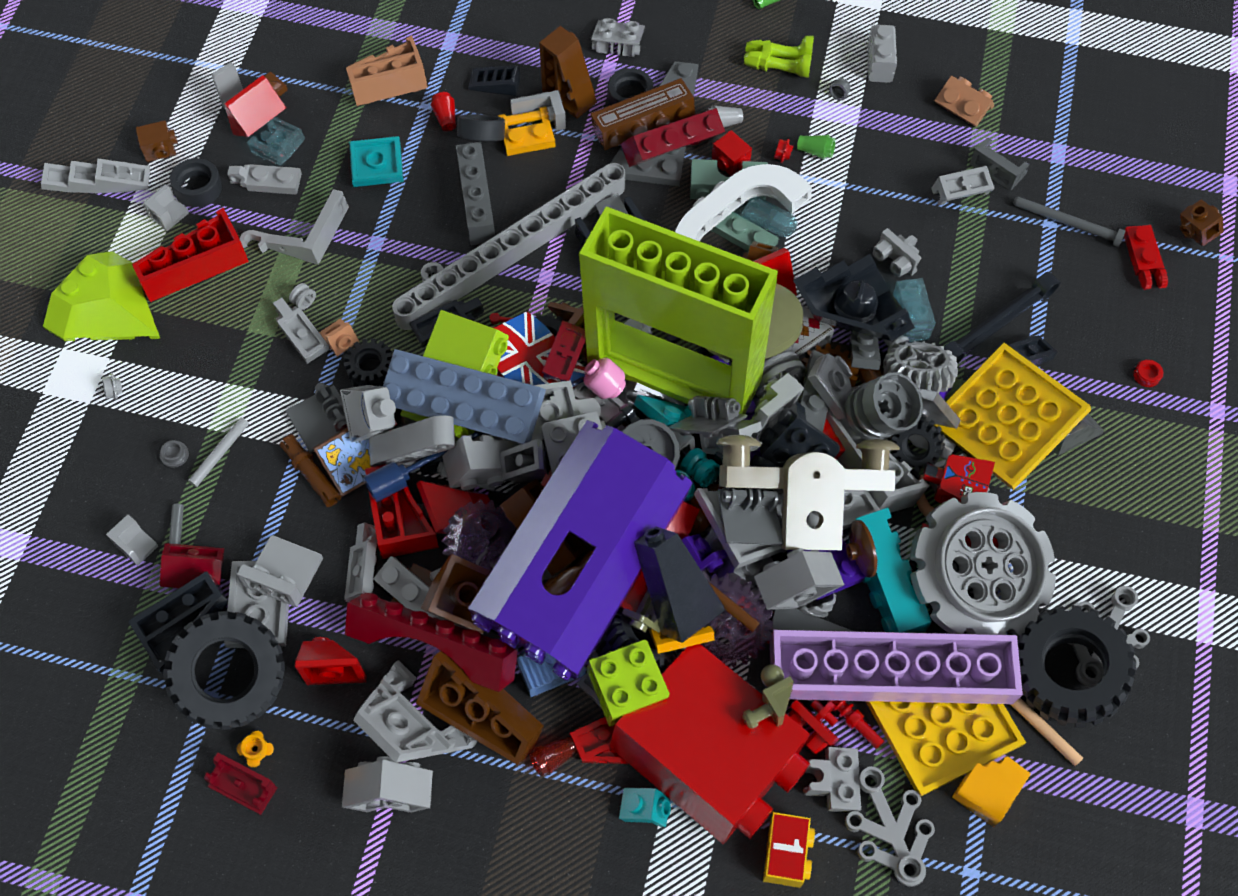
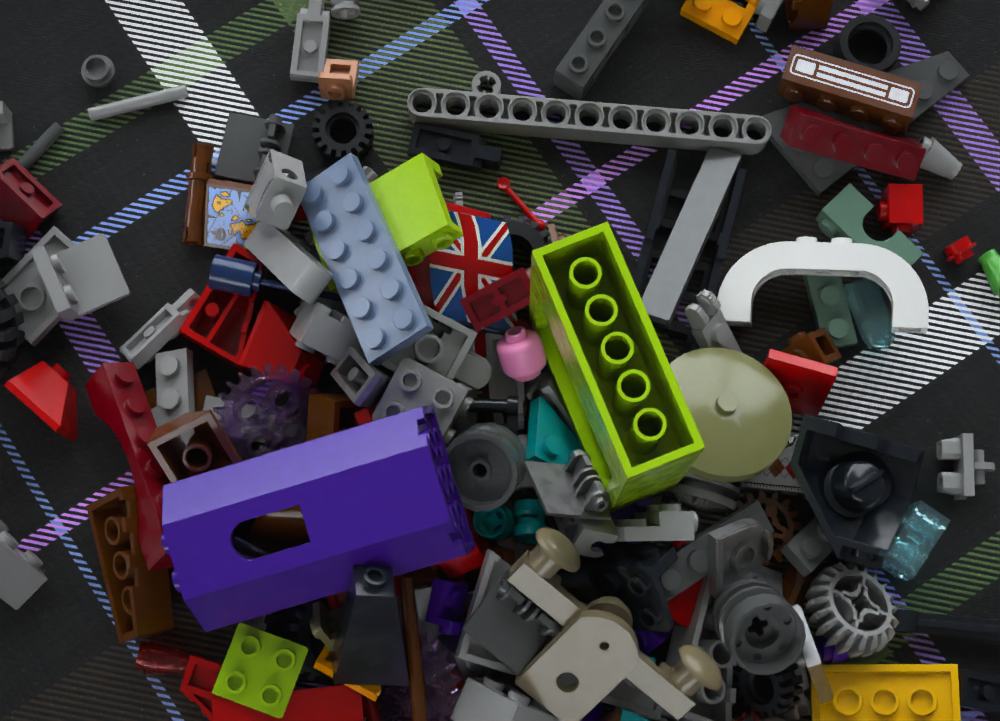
camera: 40 degrees right, 15 degrees up
light grey wing [353,660,477,763] -> none

